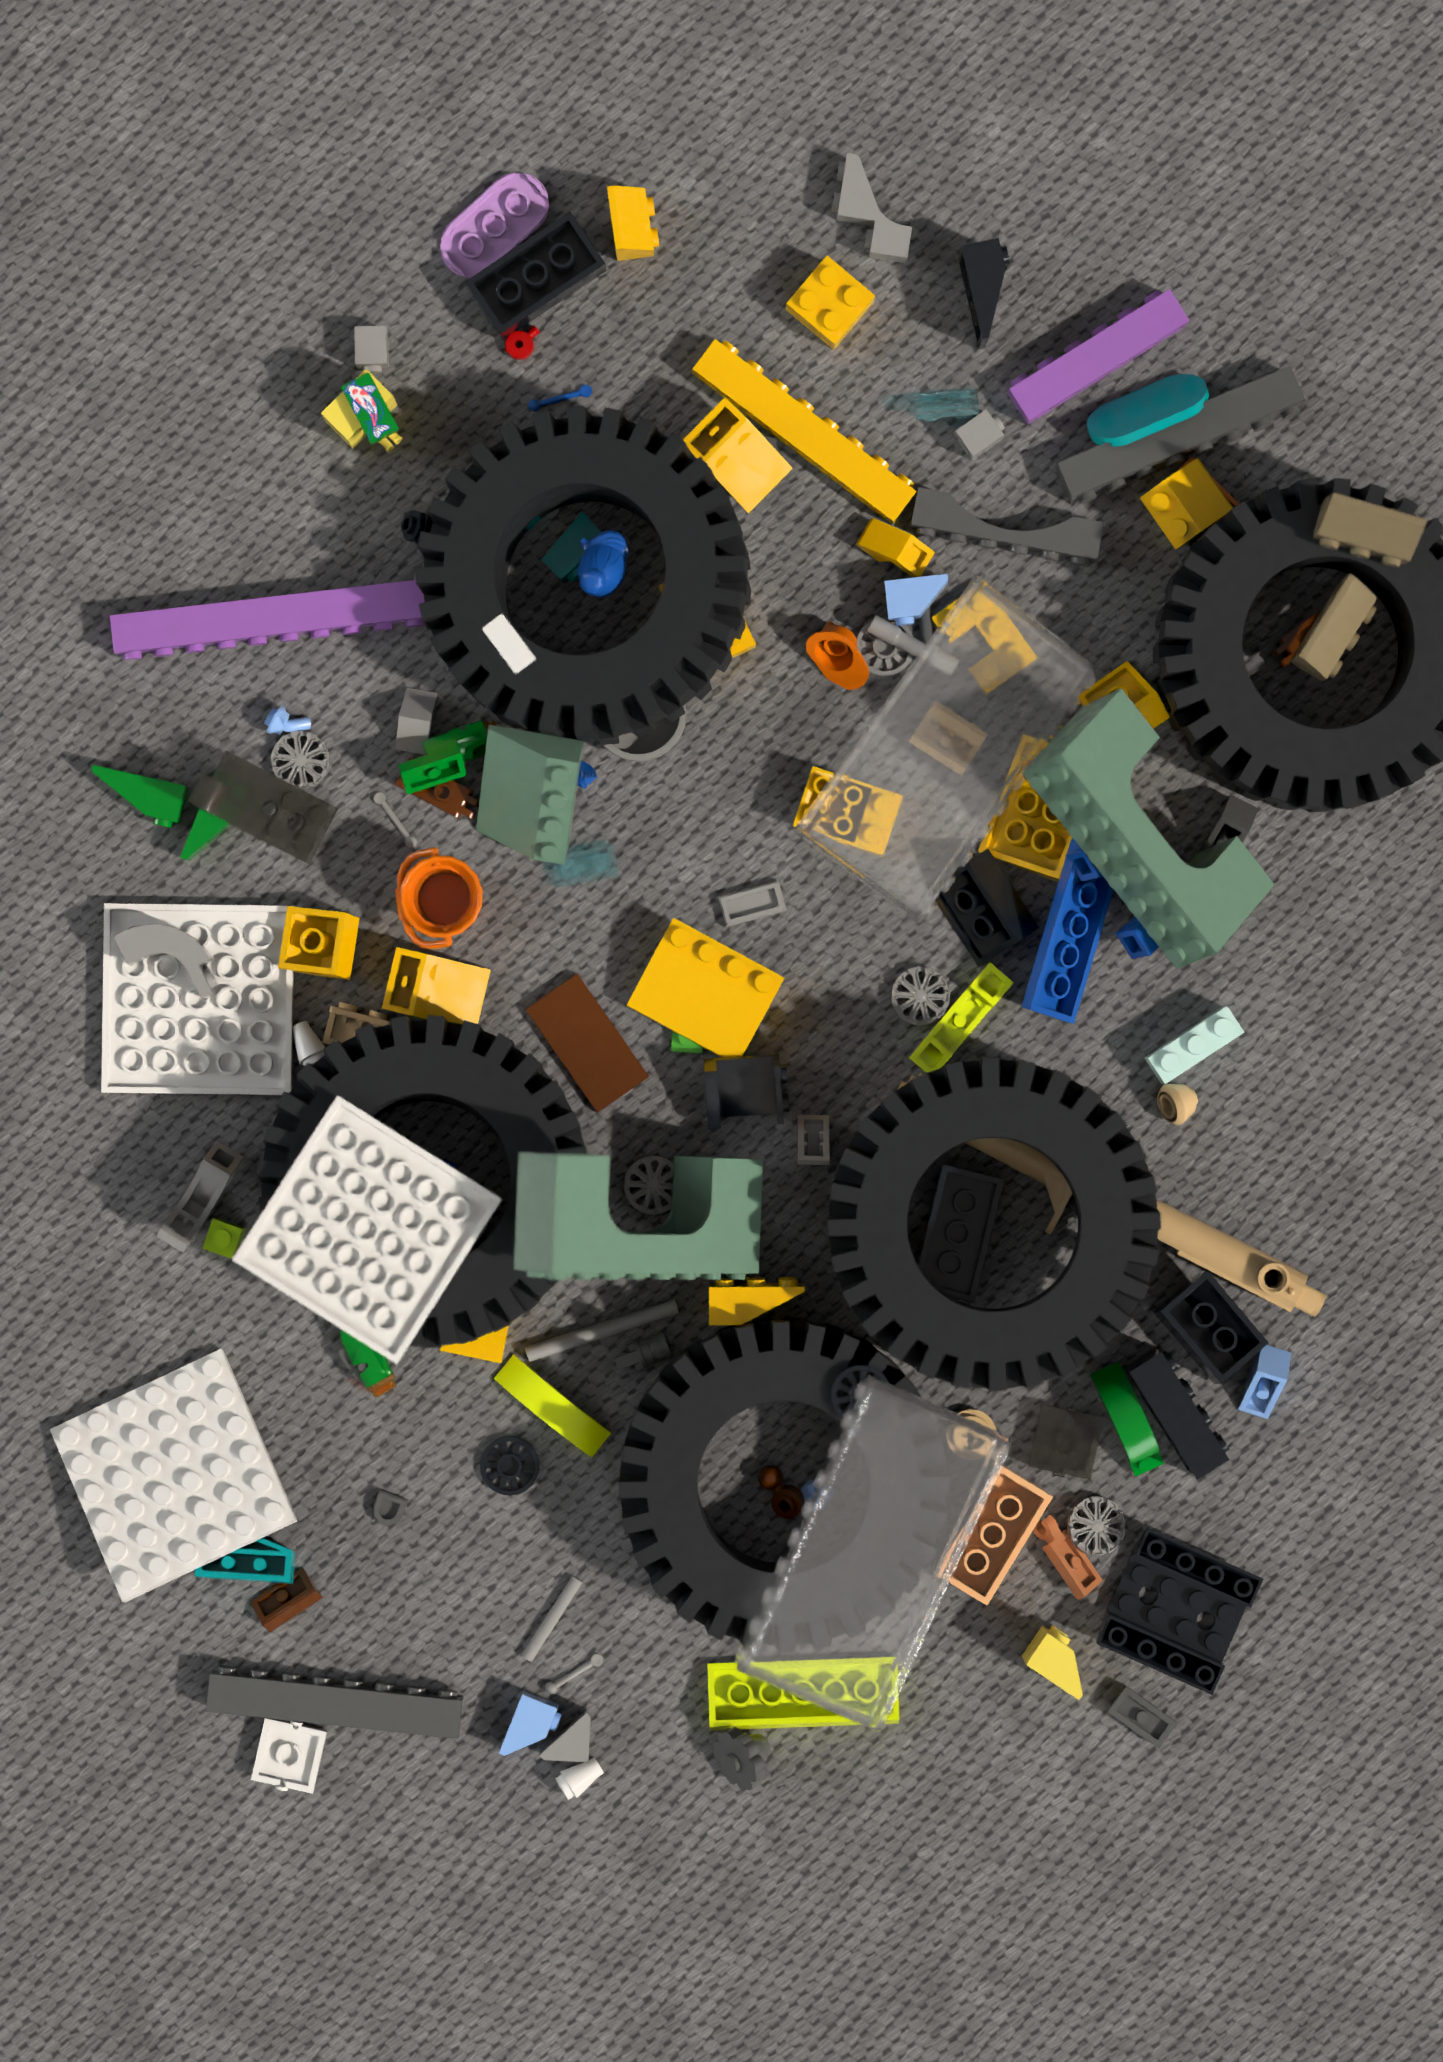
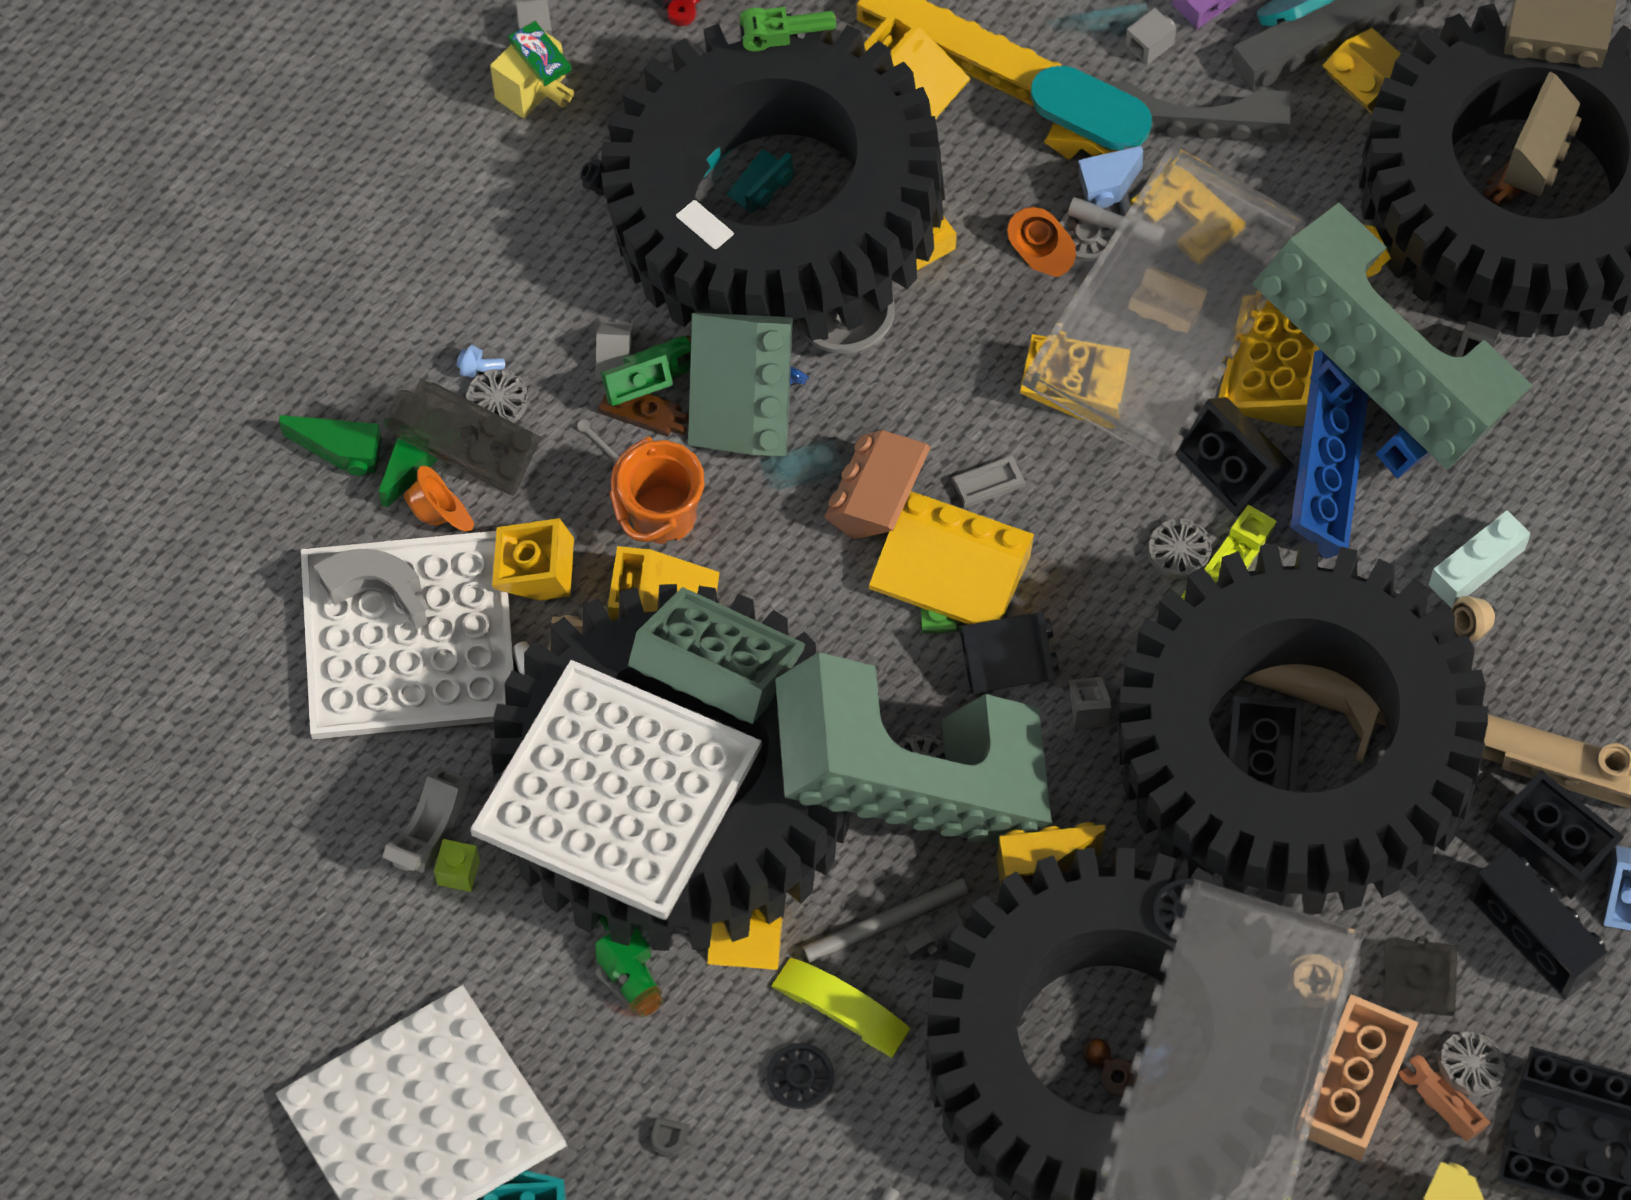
camera: 10 degrees left, 25 degrees down
medium lavender brick [110,580,424,660] -> none
reddish brown tile [526,974,649,1113] -> none
blue hair [577,530,629,599] -> none
green arch [1090,1361,1164,1477] -> none
none -> orange piece [404,466,474,532]
none -> sand green slope [628,587,805,724]
none -> bright green connector [739,7,836,51]
none -> nougat slope [824,430,931,539]
none -> teal tile [1030,66,1152,150]

